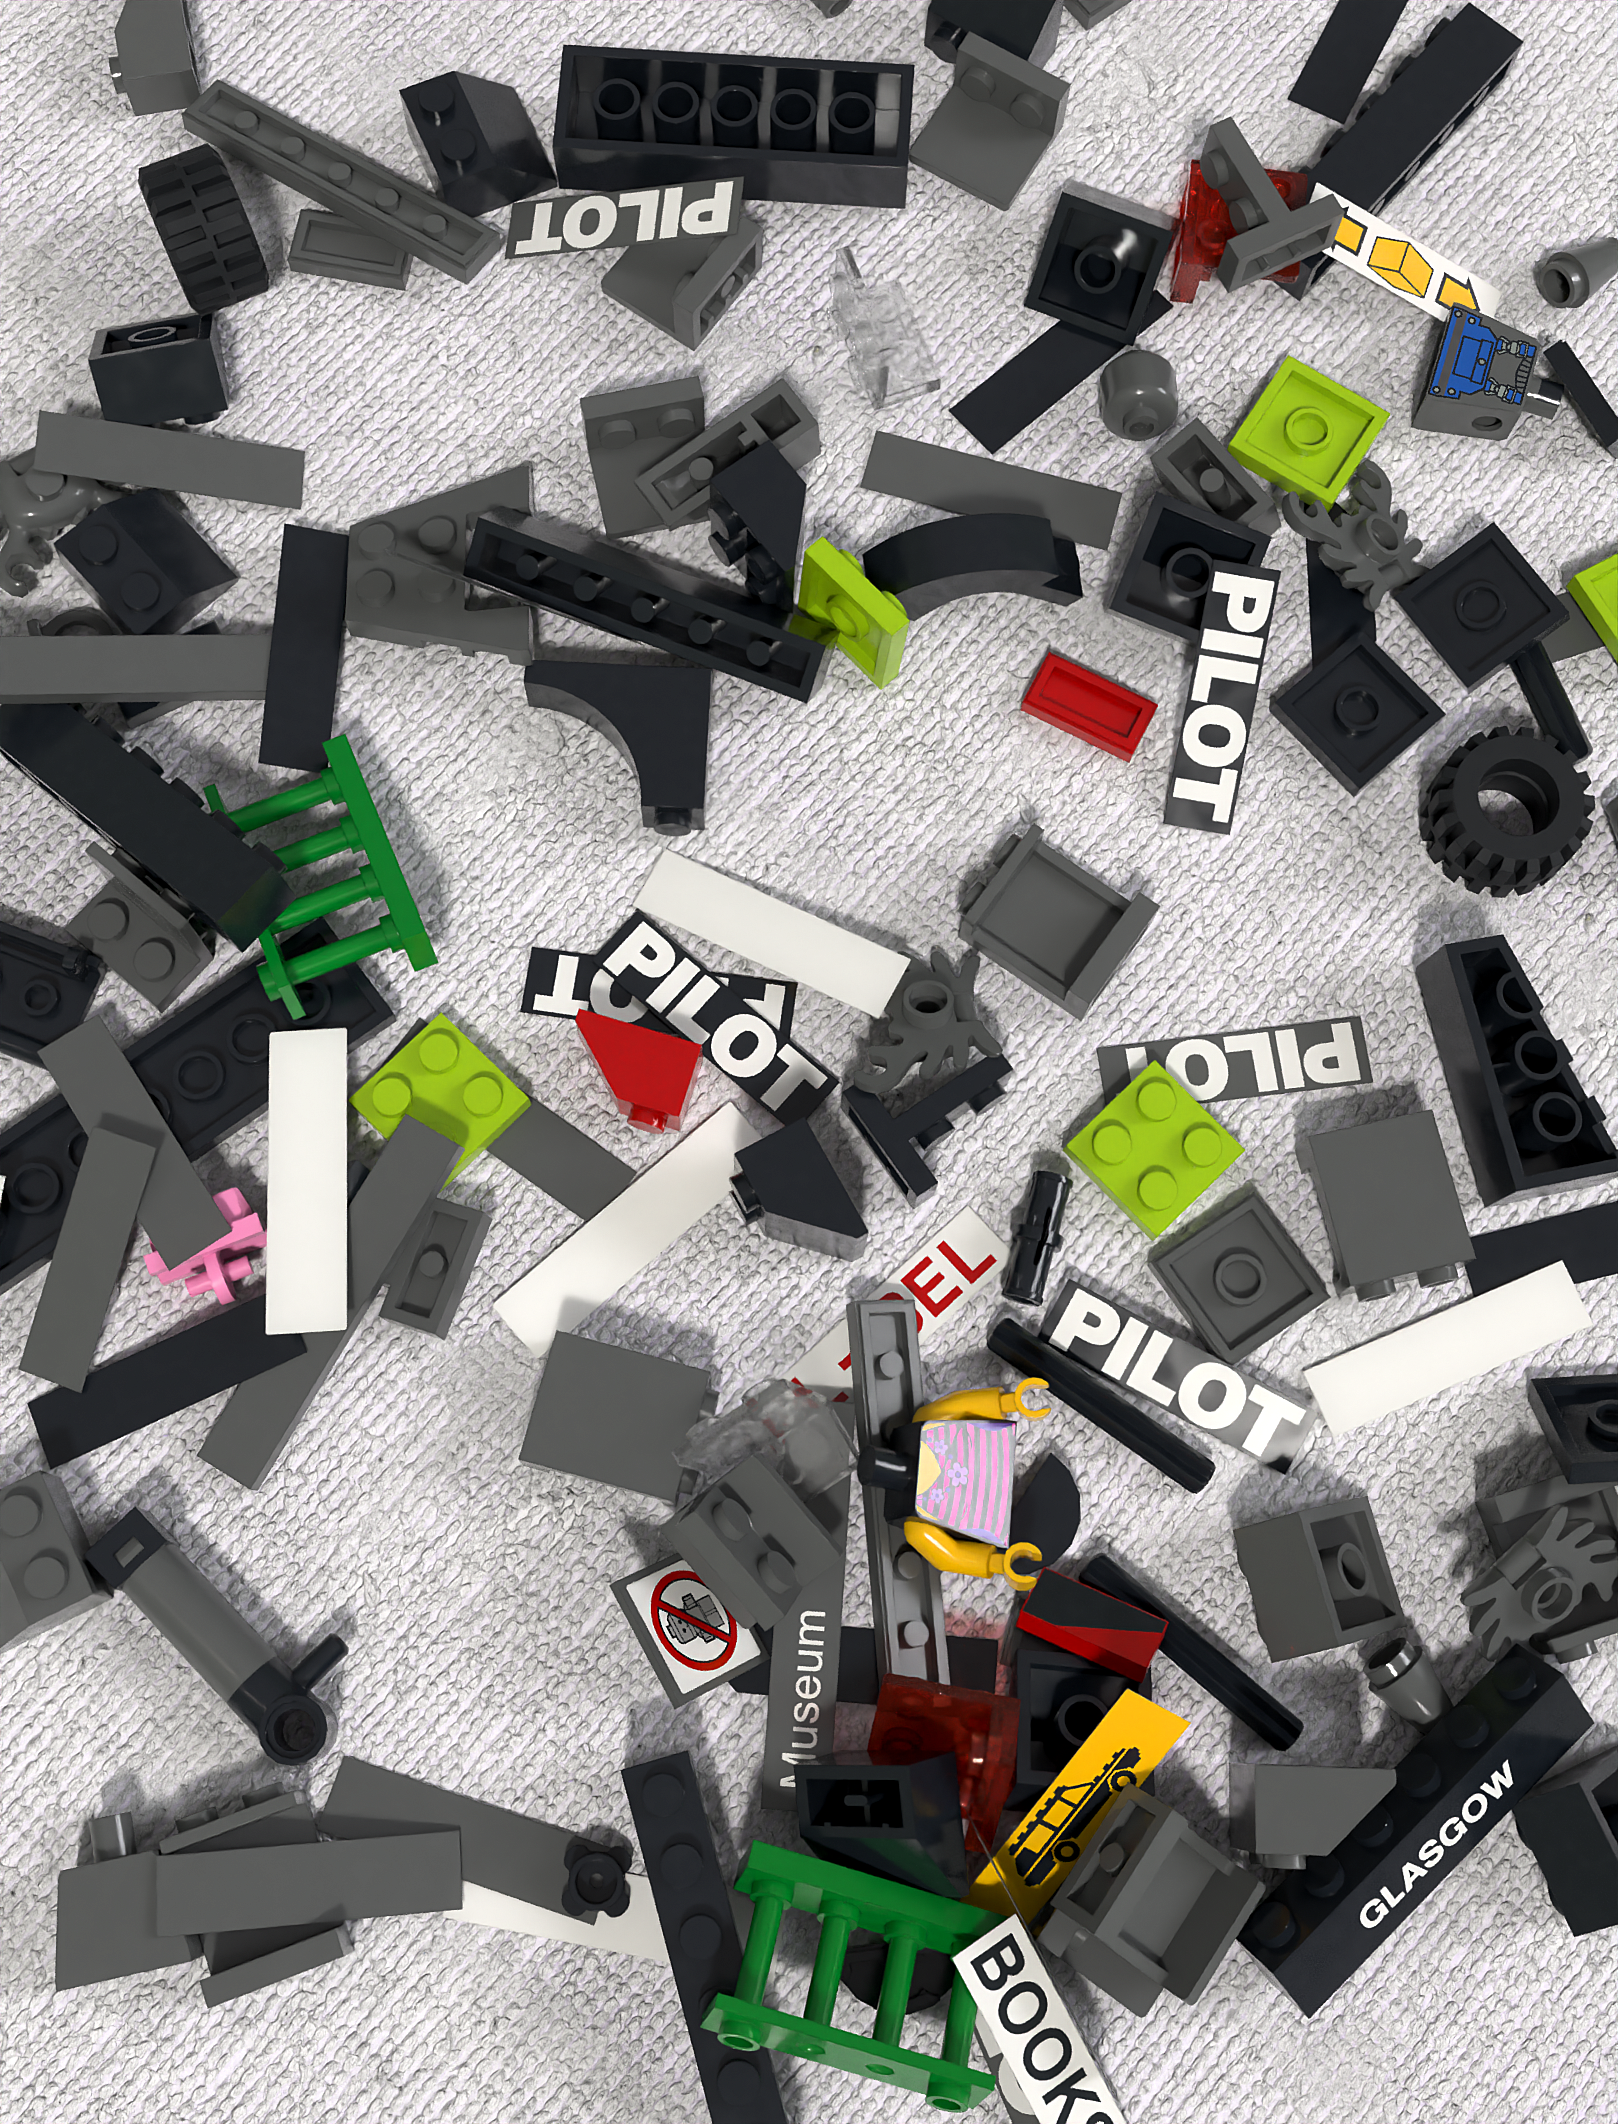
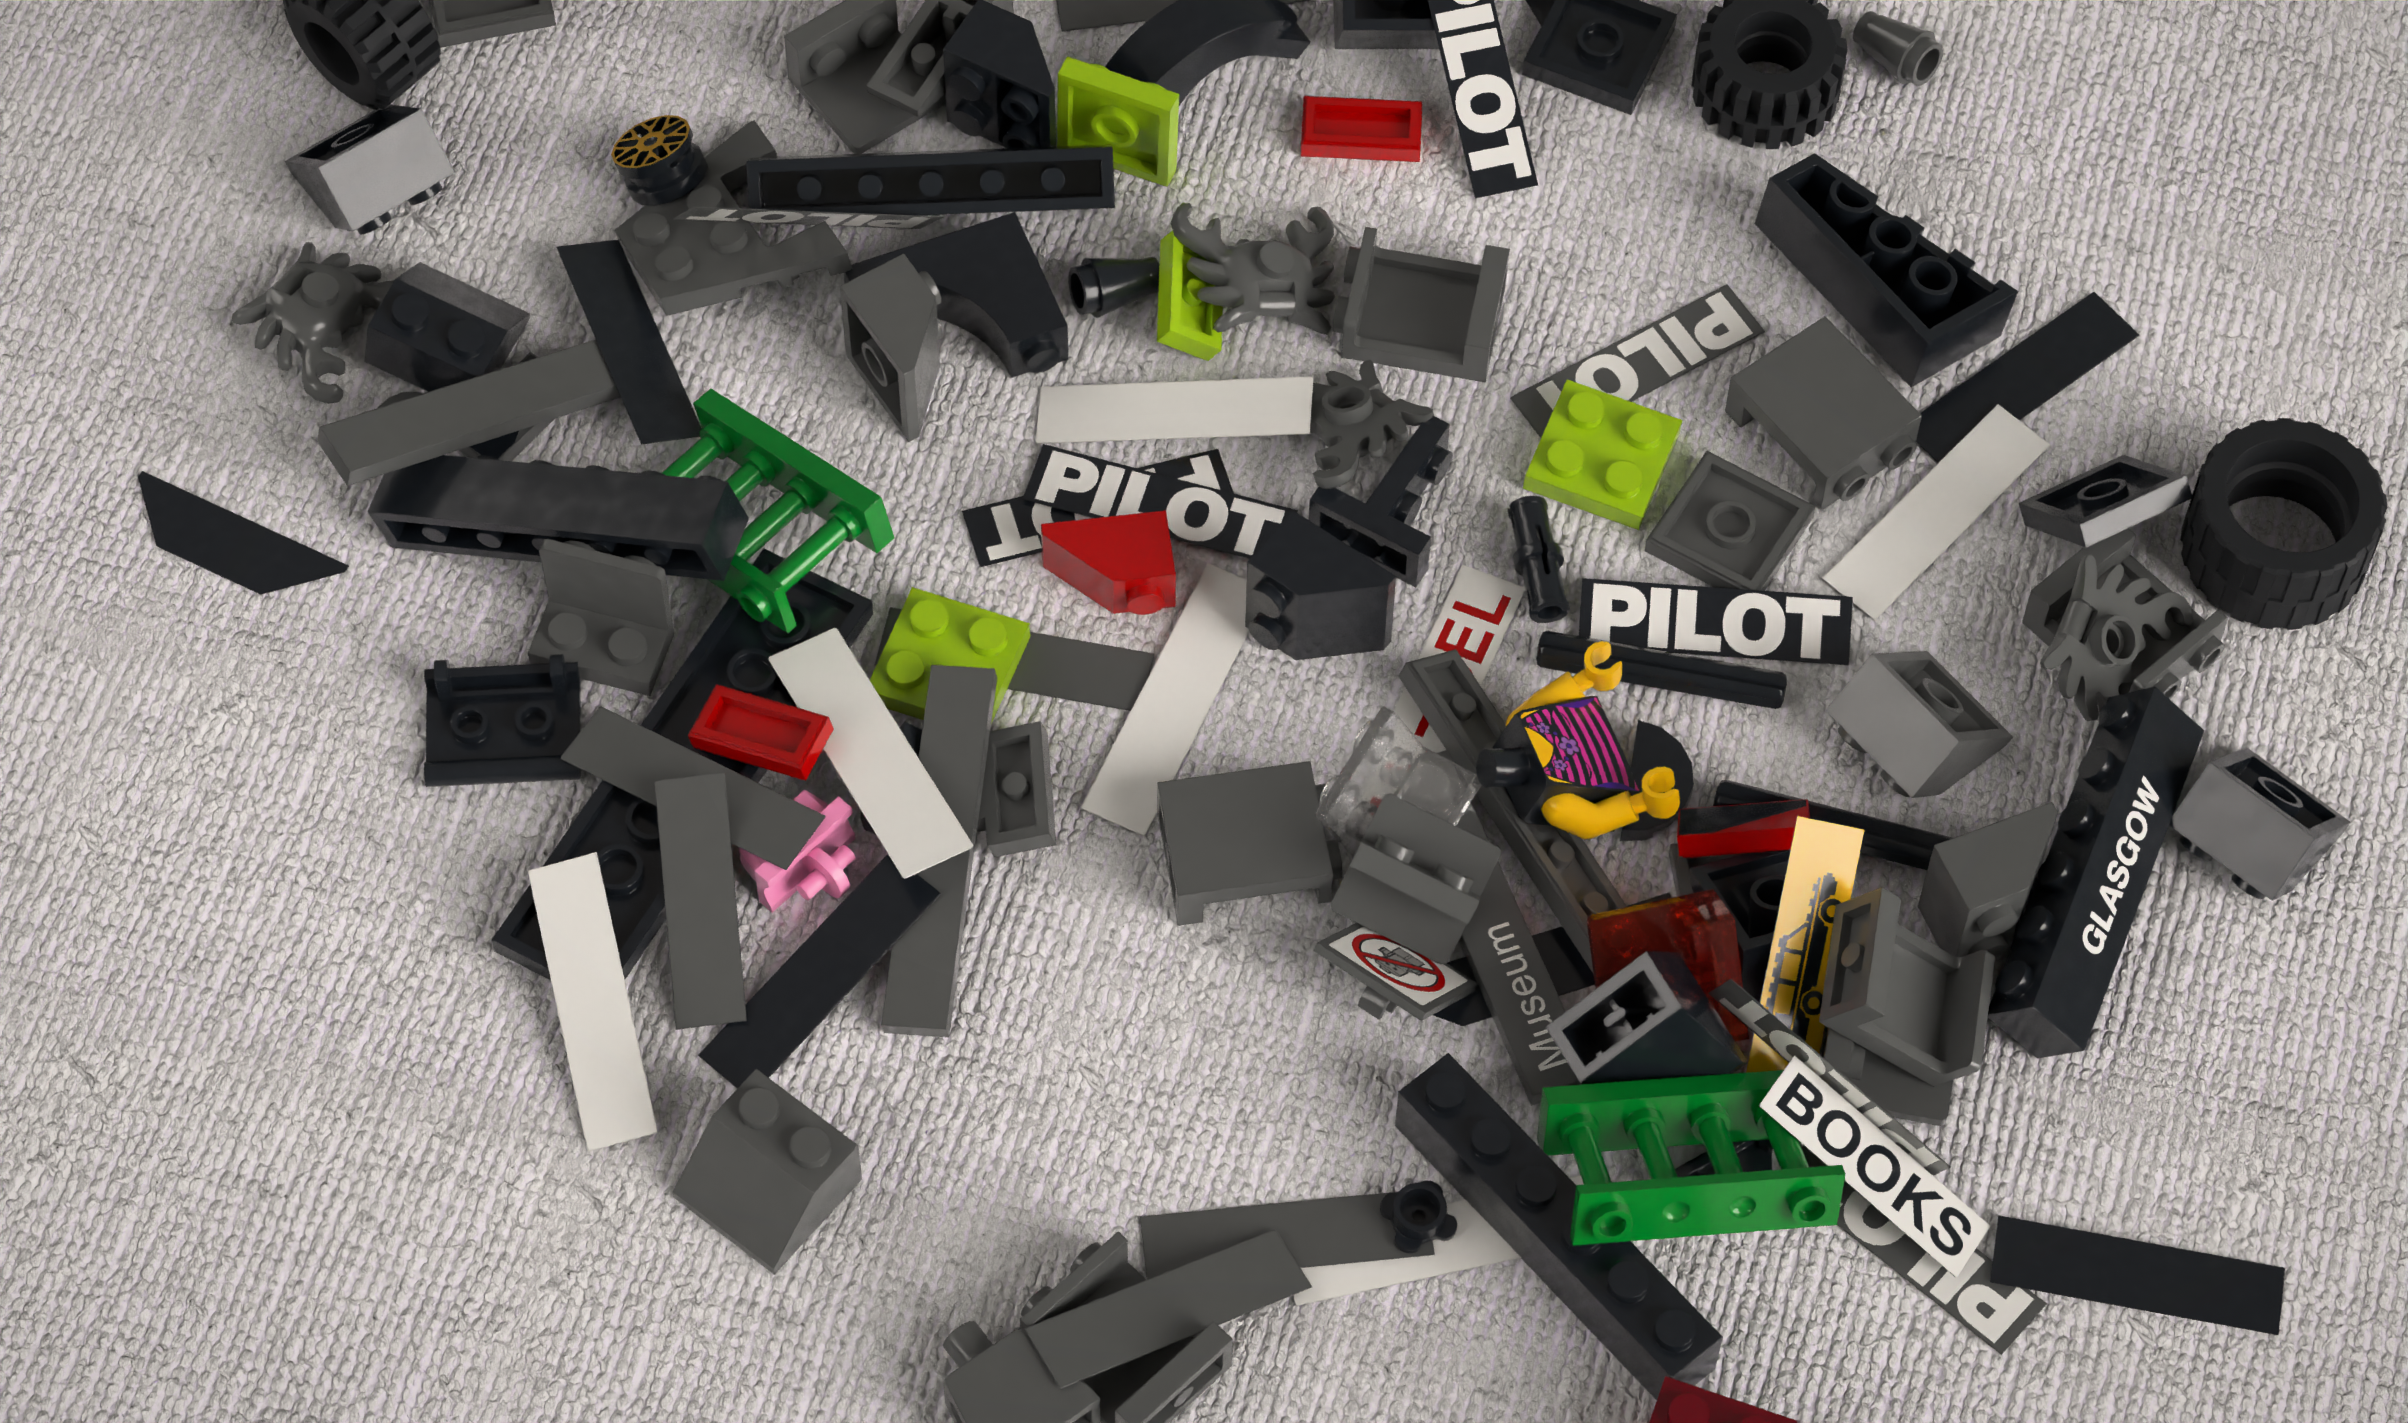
camera: 20 degrees left, 15 degrees down
dark grey sticker [33,410,305,510] -> none
piece [84,1506,349,1766] -> none
dark grey cone [1363,1637,1454,1736] -> none
none -> black wheel [611,115,708,206]
none -> red tile [688,684,834,781]
none -> dark grey slope [840,254,943,442]
none -> black cone [1068,256,1160,318]
none -> lime plate [1157,230,1223,361]
none -> dark grey animal [1171,203,1335,335]

